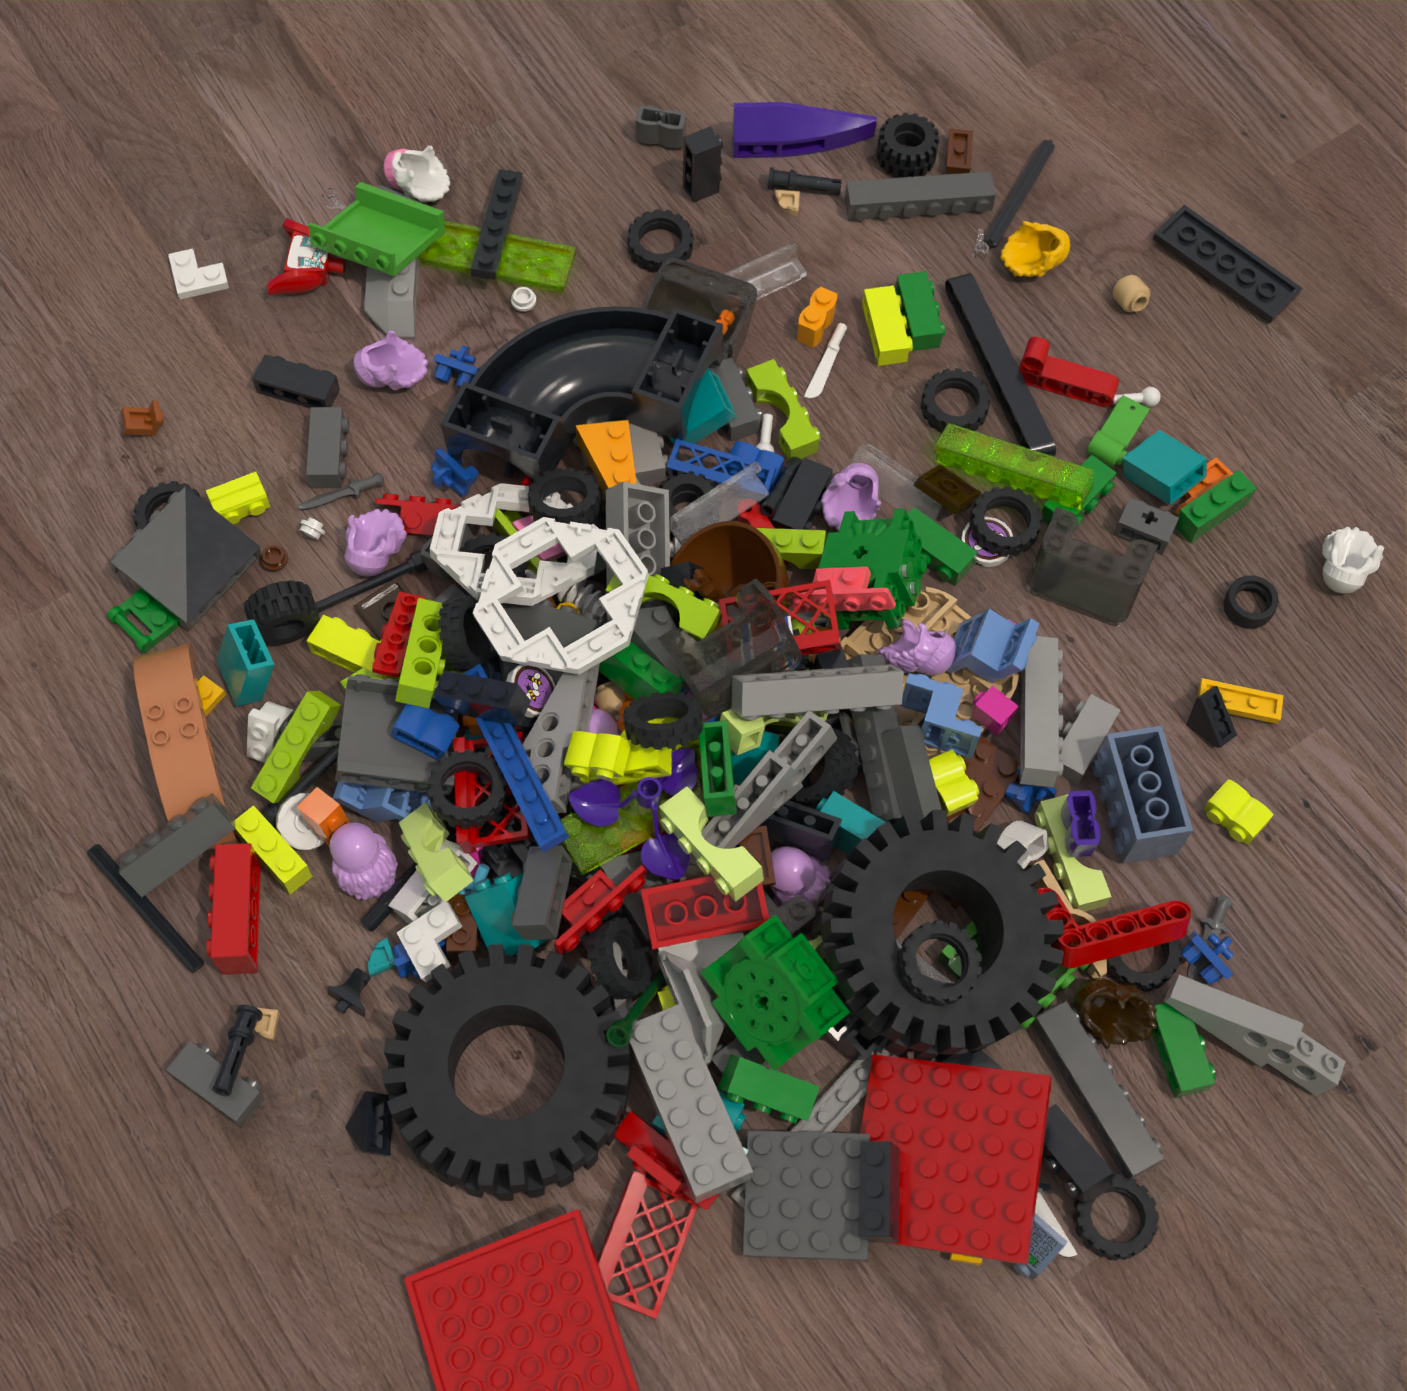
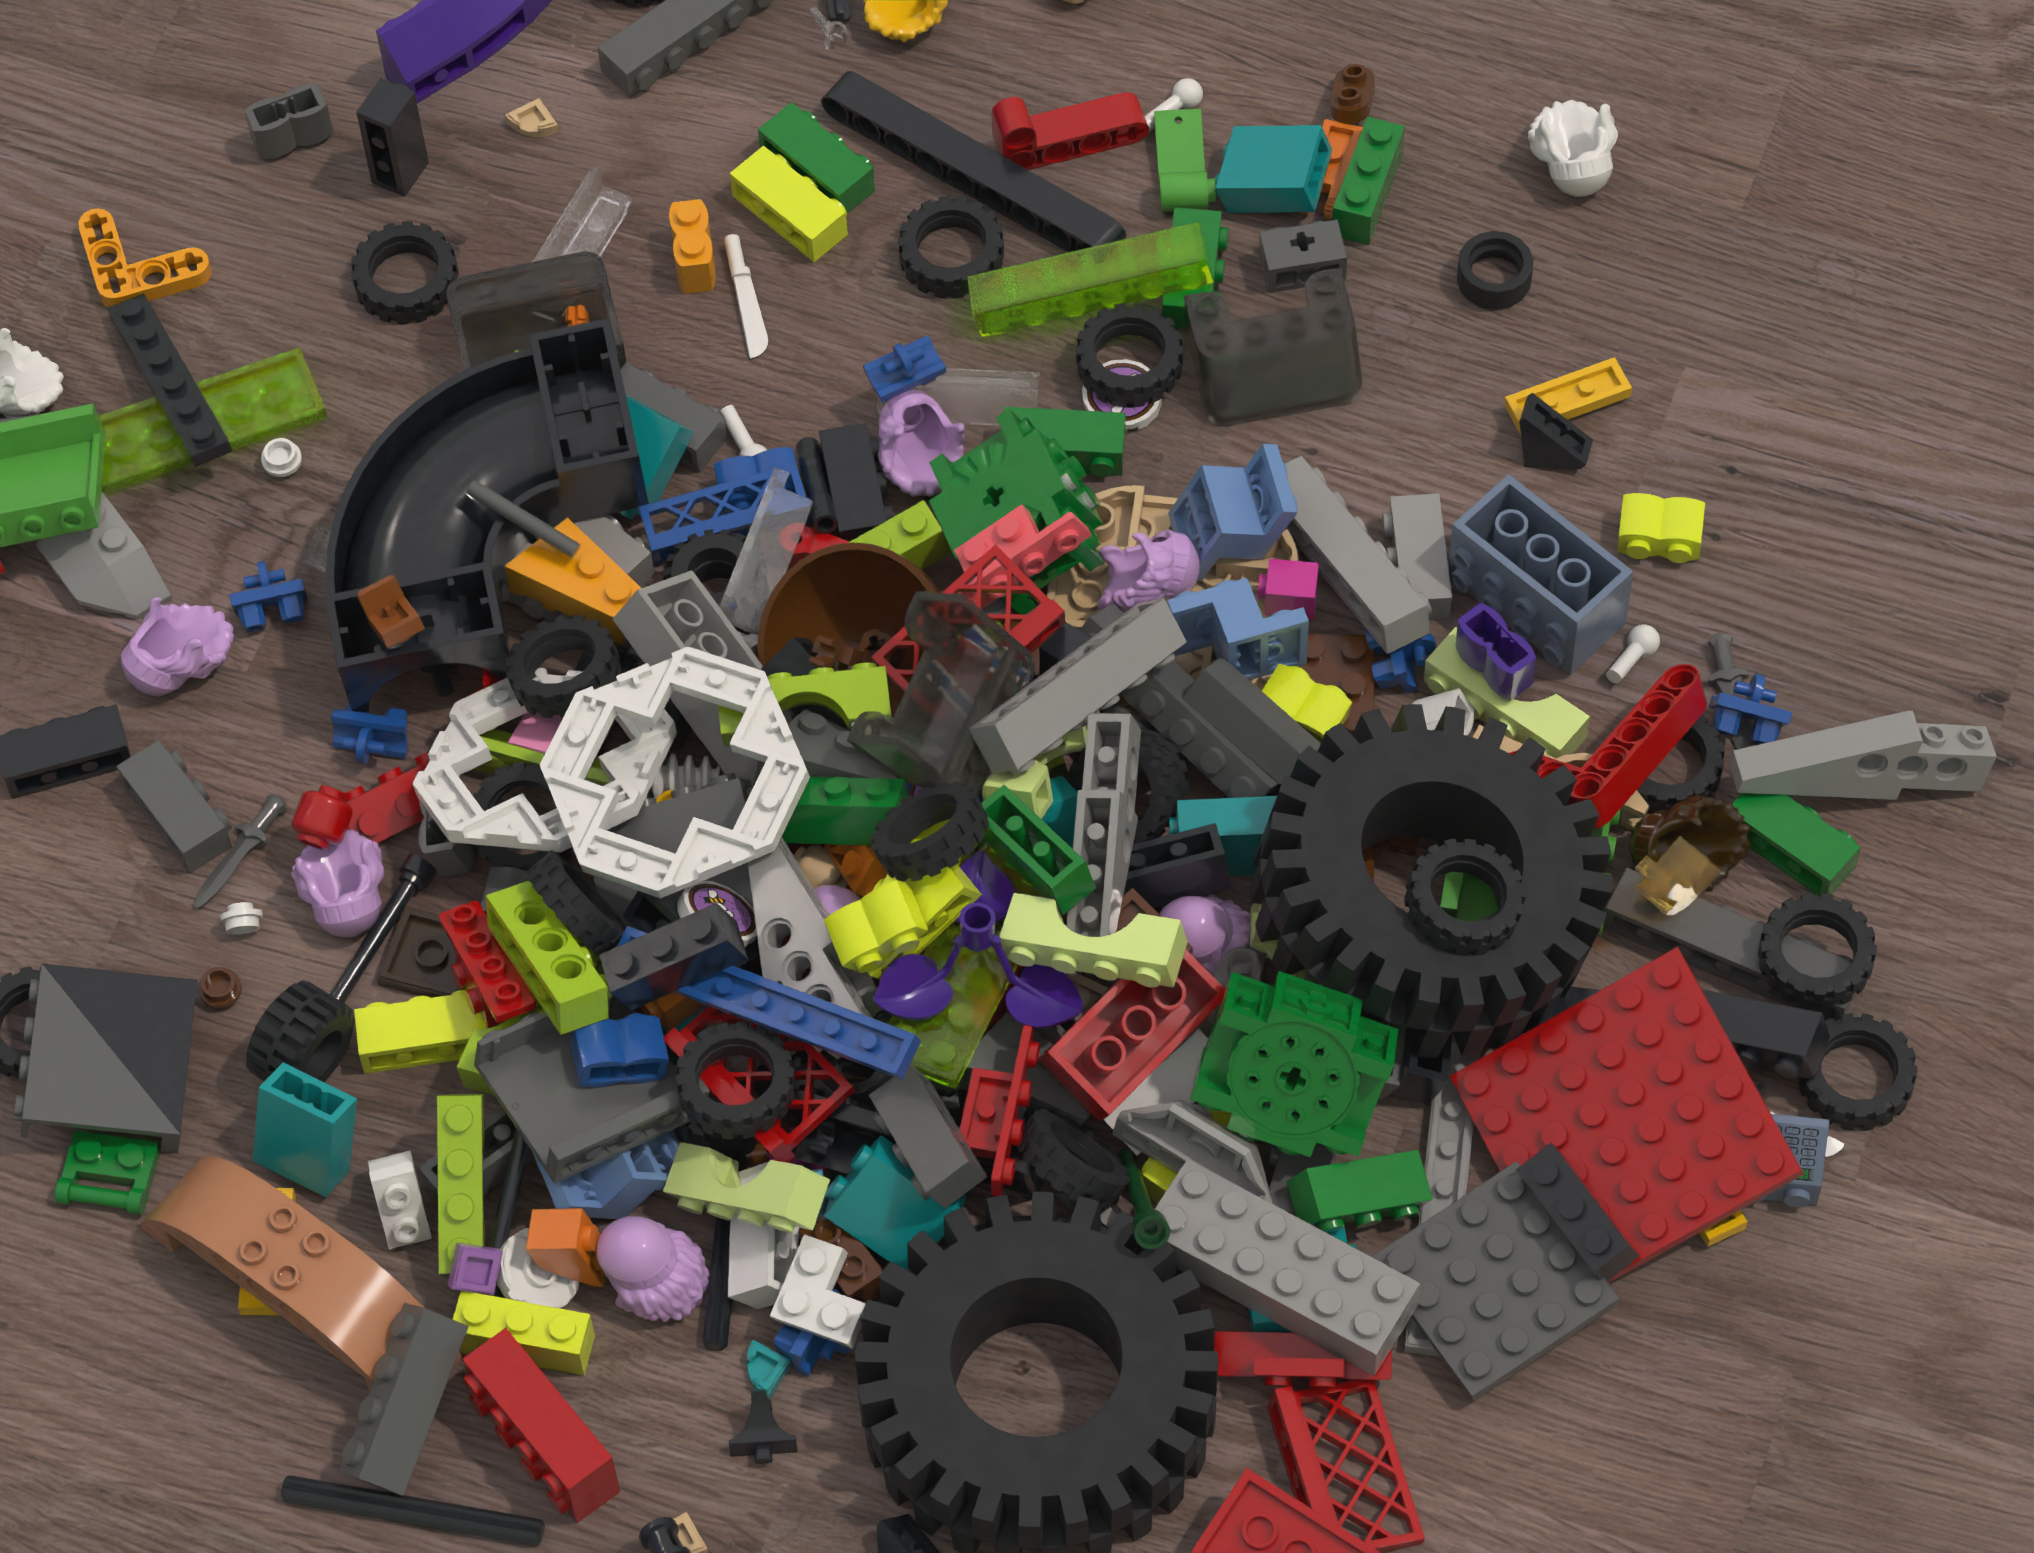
camera: 30 degrees left, 5 degrees down
neon yellow brick [206,472,270,525] -> none
lime arch [745,359,821,461] -> none
black pin [767,167,842,195] -> none
dark brown tile [913,464,981,515] -> none
none -> light orange beam [78,208,212,308]
none -> red head [291,785,353,851]
none -> dark orange bracket [357,575,425,648]
none -> medium lavender tile [448,1243,503,1295]
none -> dark grey bar [466,480,581,558]
none -> blue hips [863,335,947,403]
none -> reddish brown plate [1330,64,1375,124]
none -> white bar [1606,624,1660,684]
none -> clear yellow brick [1635,836,1721,915]
none -> black tyre [1758,893,1877,1009]

